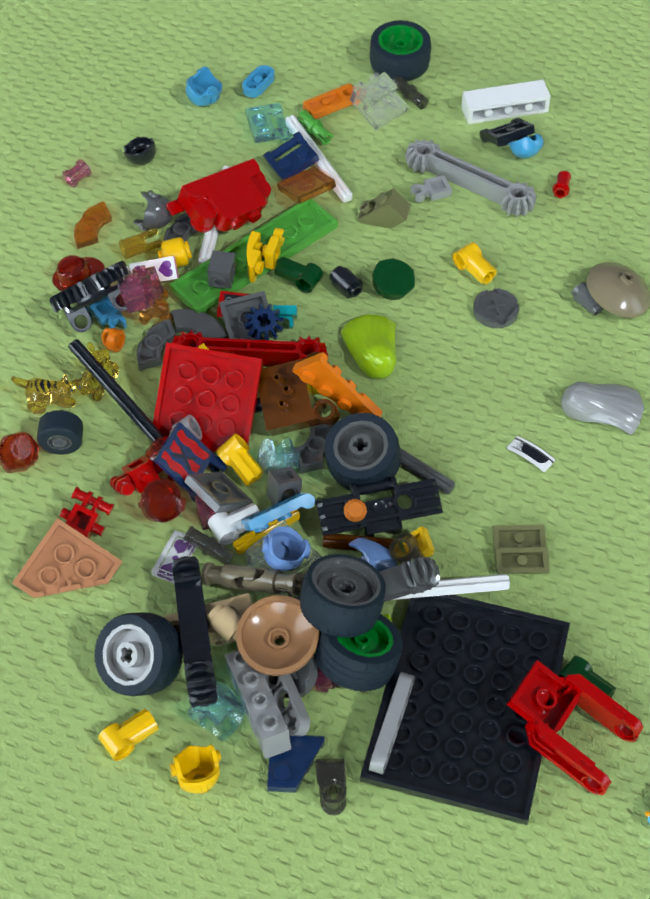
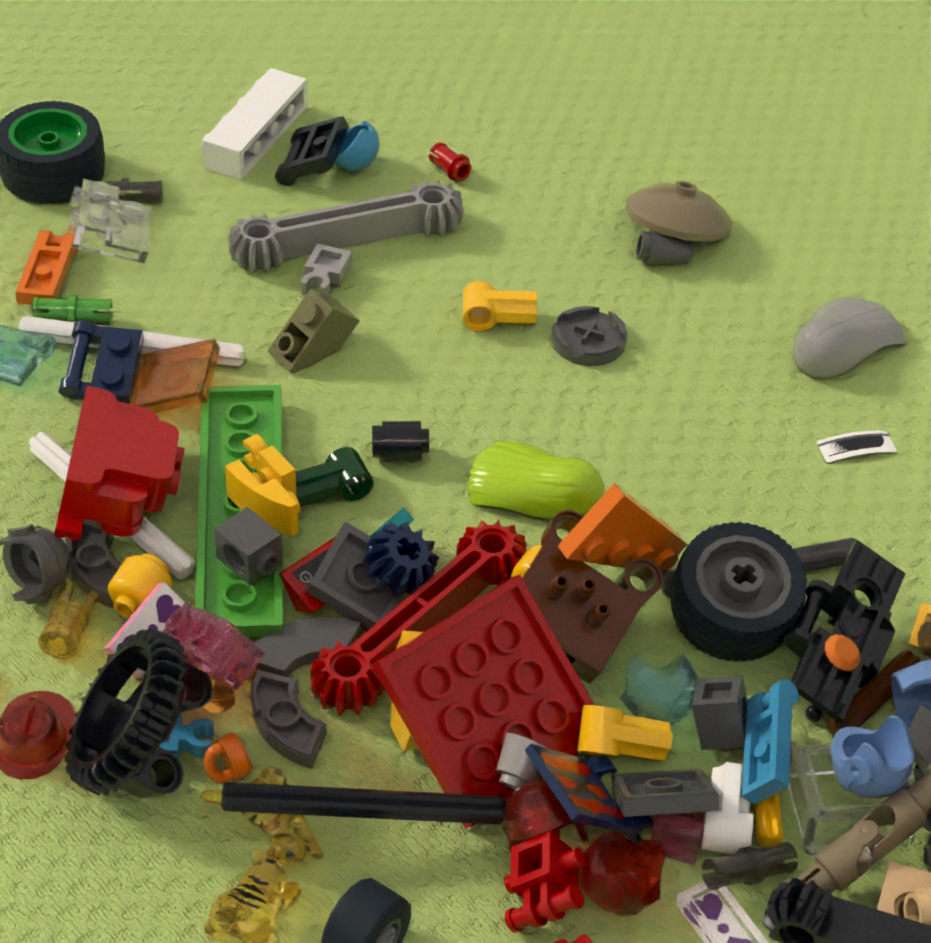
camera: 55 degrees left, 10 degrees down
dark grey tile [293,424,334,474] -> none
dark green hat [372,258,415,300] -> none

